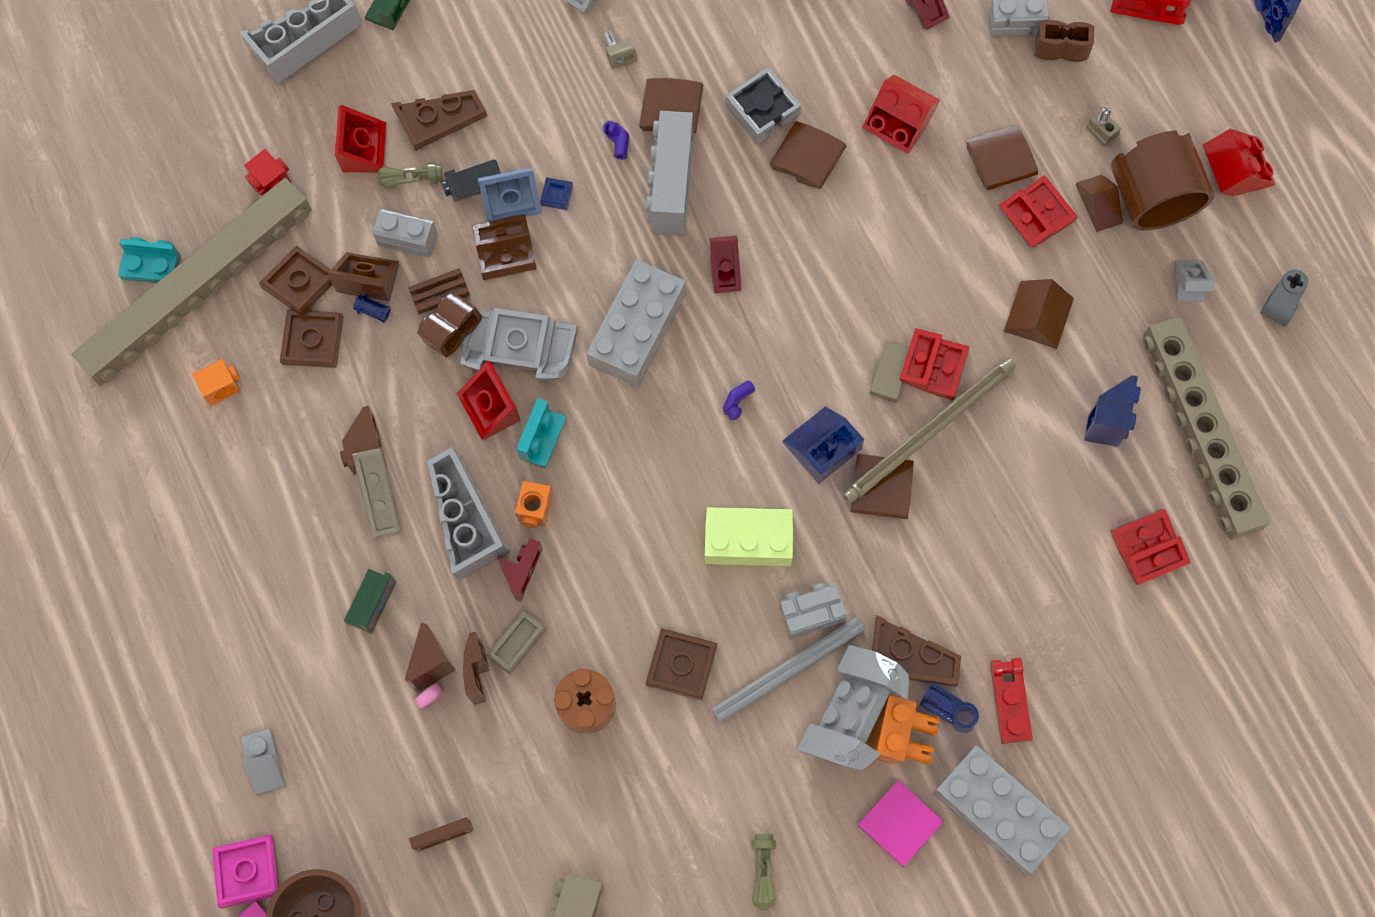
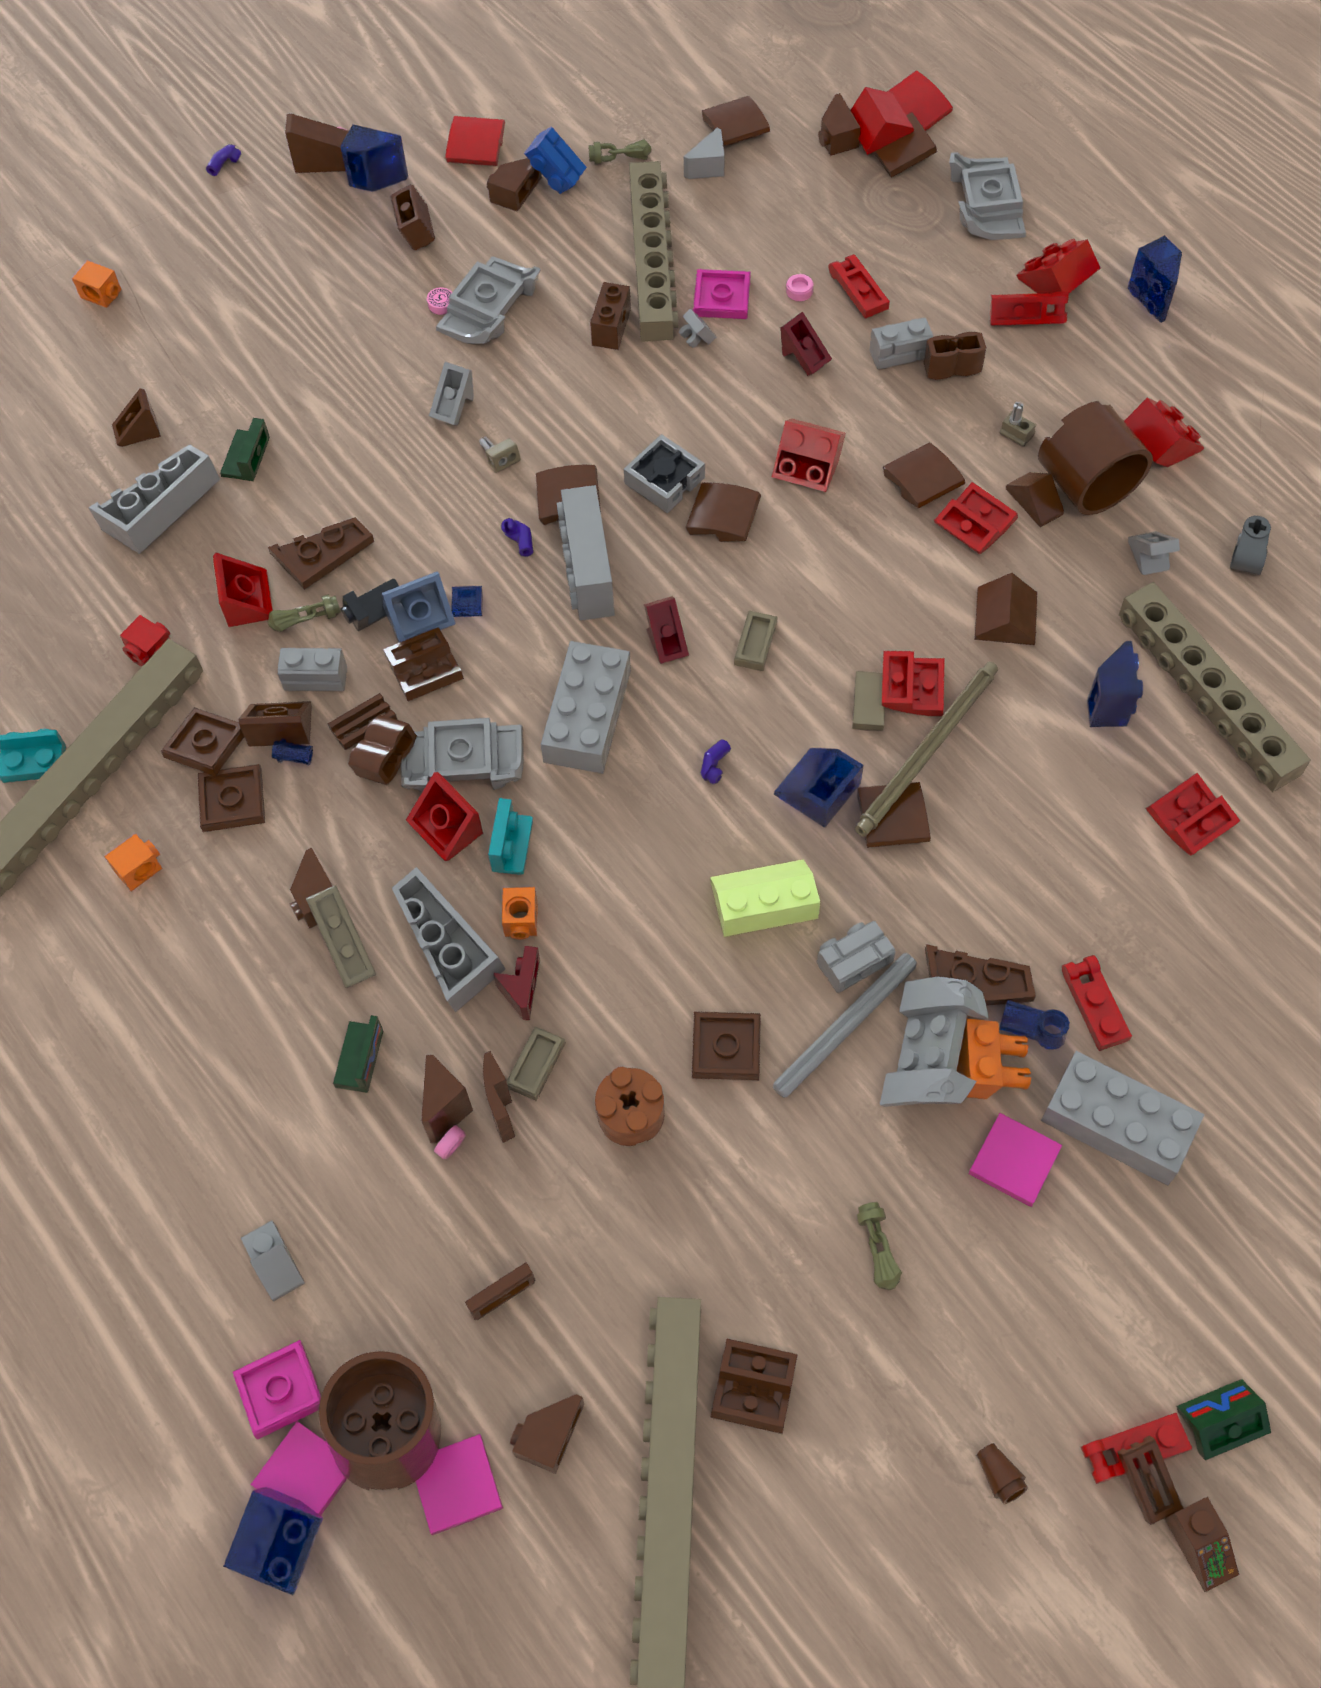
camera: 15 degrees left, 10 degrees down
none -> dark tan tile [734,611,778,671]

